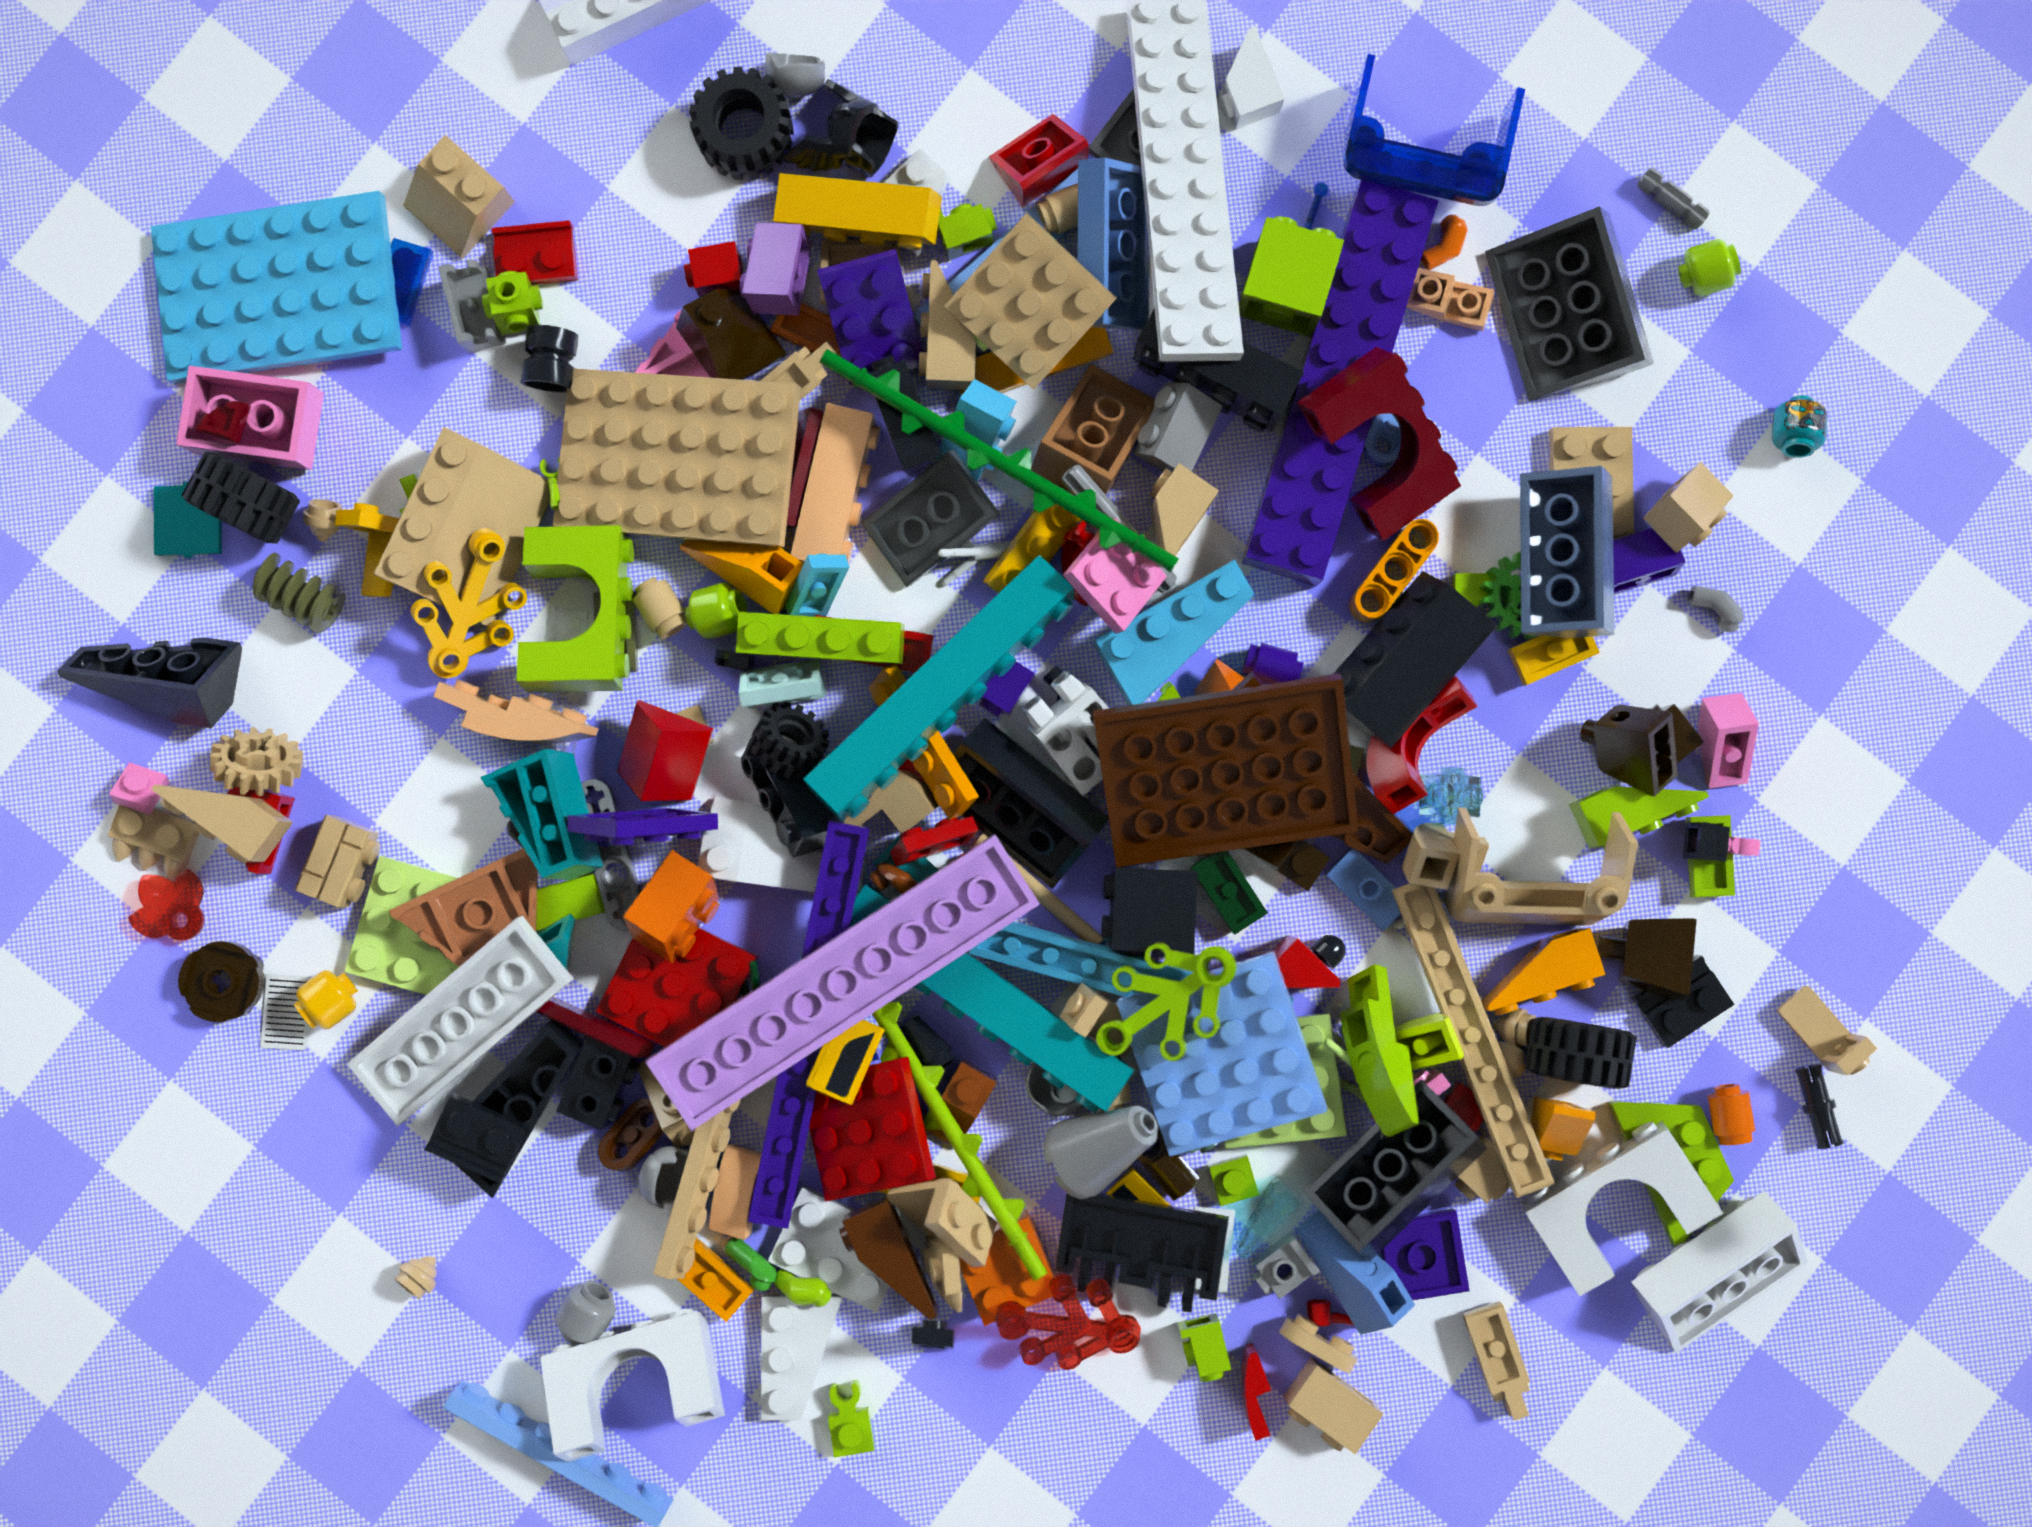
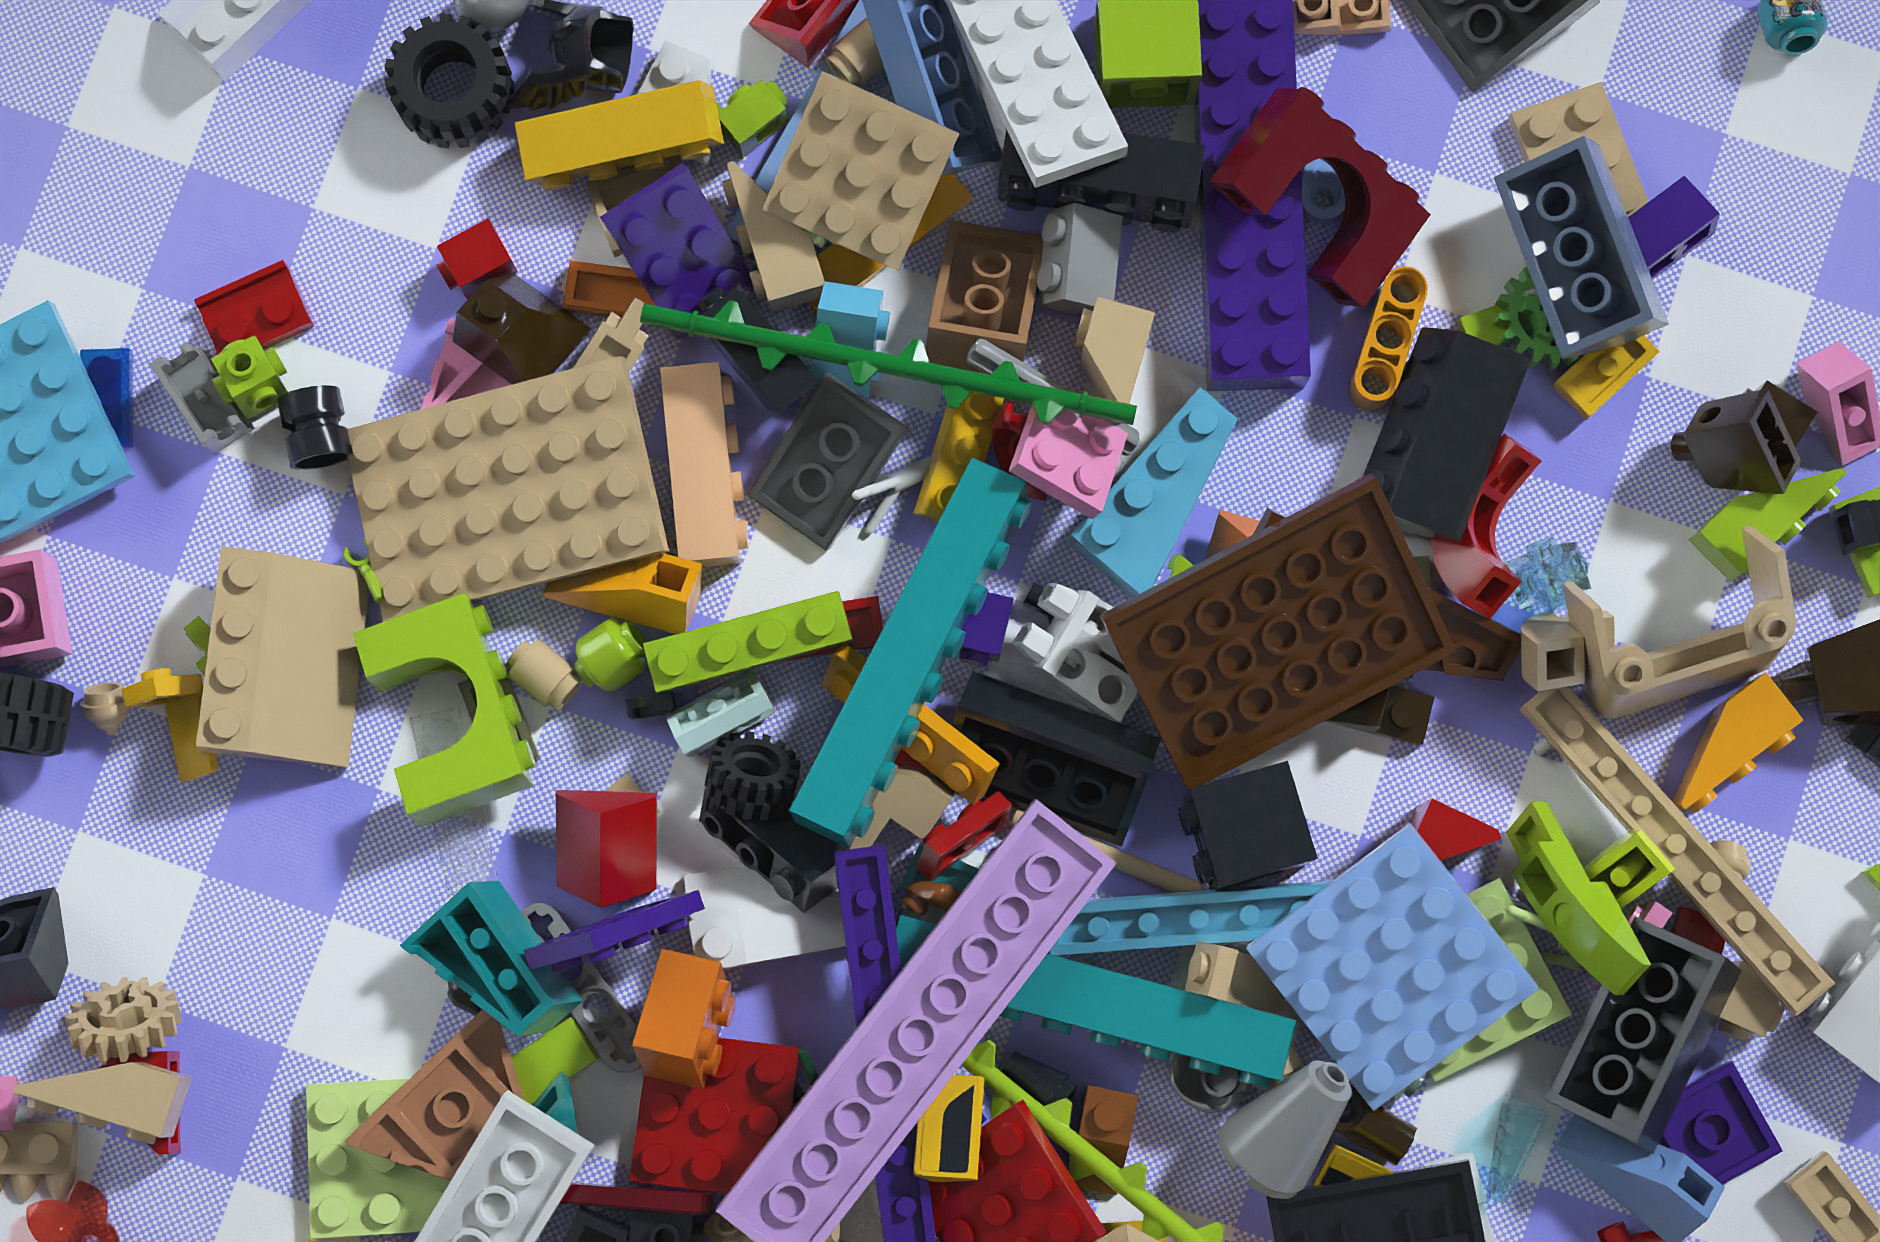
camera: 20 degrees left, 5 degrees down
olive piece [252,552,346,633] -> none
tan brick [294,814,381,907] -> none
tan slope [403,135,515,259] -> none
yellow plant [410,528,527,678] -> none
light nougat slope [433,679,599,744] -> none
medium lavender brick [740,223,812,316] -> none
medium azure plate [785,554,850,617] -> none
dark red tile [786,407,824,529] -> none
lime plant [1096,942,1237,1061] -> none
dark green plate [1190,851,1268,935] -> none
lime plate [1208,1154,1259,1206] -> none
dark purple brick [1242,642,1303,685] -> none
light grey brick [1252,1231,1320,1299] -> none
black hinge [1310,935,1346,970] -> none
medium blue plate [1324,848,1400,931] -> none
tan plate [1493,1008,1536,1049] -> none
black tyre [1525,1016,1637,1089] -> none
light orange slope [1530,1096,1596,1161] -> none
tan brick [1643,461,1734,553] -> none
light grey arm [1688,585,1744,633] -> none

